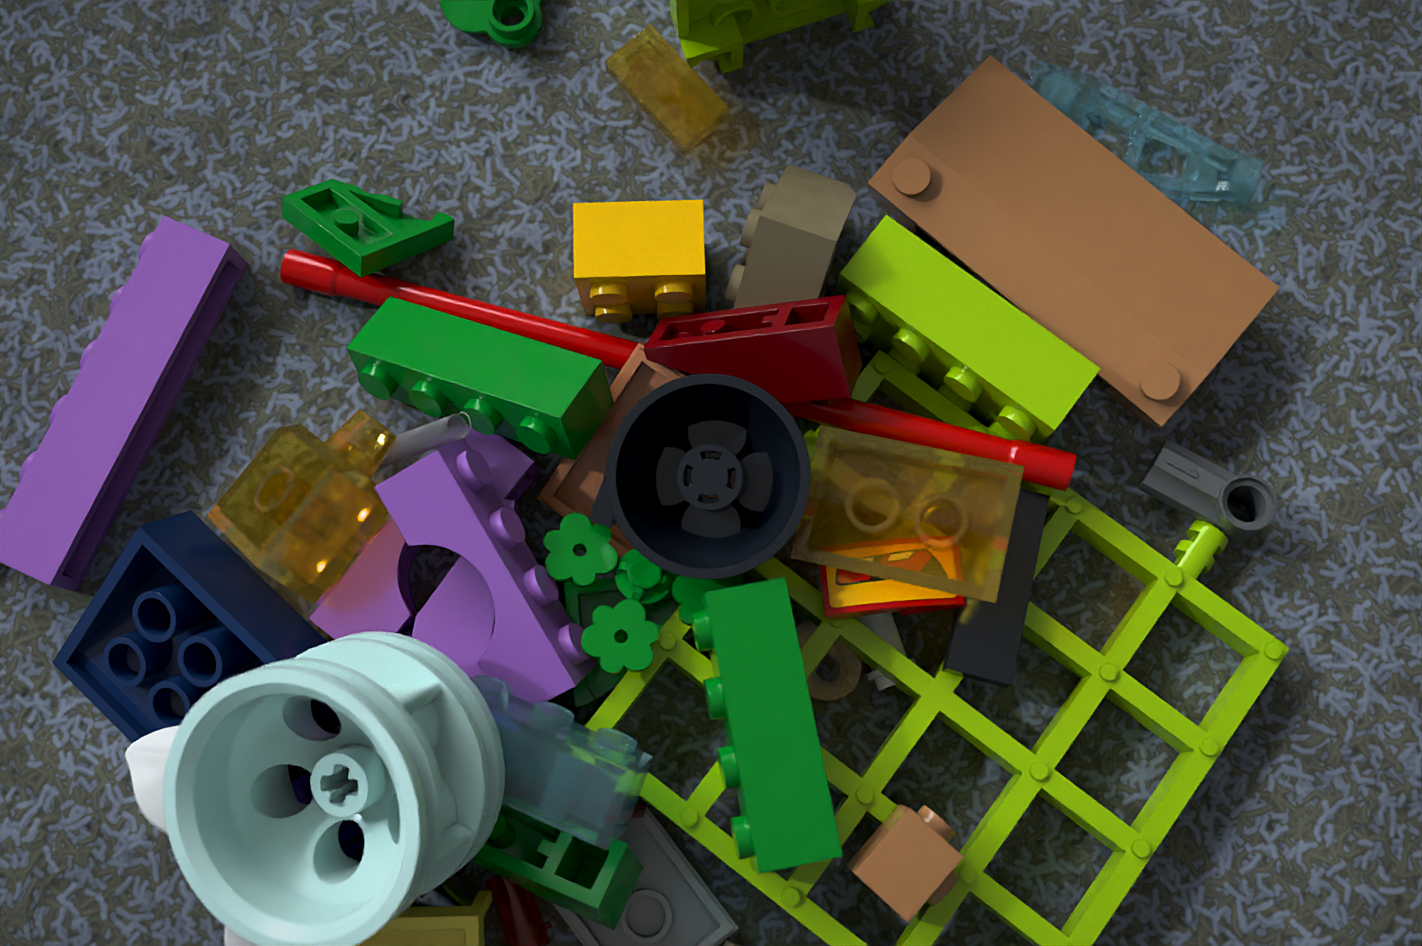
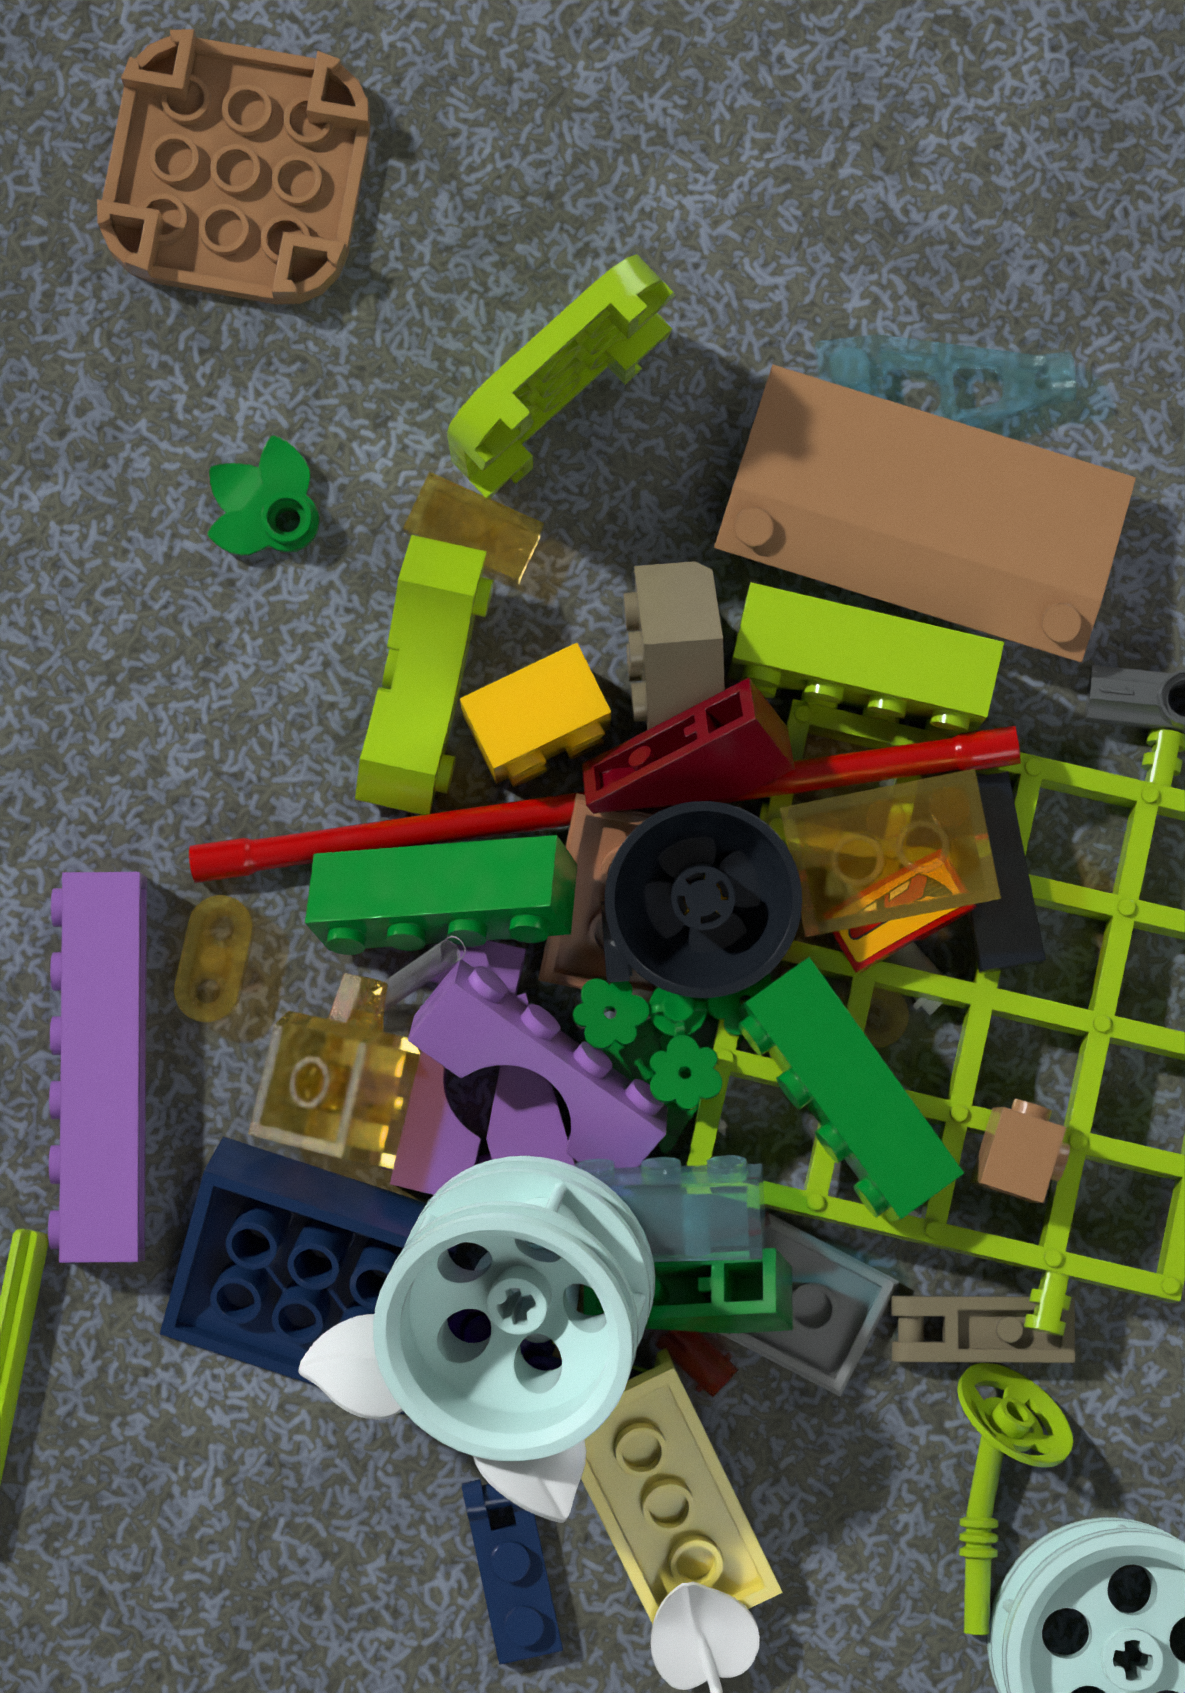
camera: 30 degrees left, 5 degrees up
green wing [282,179,455,278] -> none
none -> clear yellow plate [174,895,255,1023]
none -> lime brick [355,535,494,815]

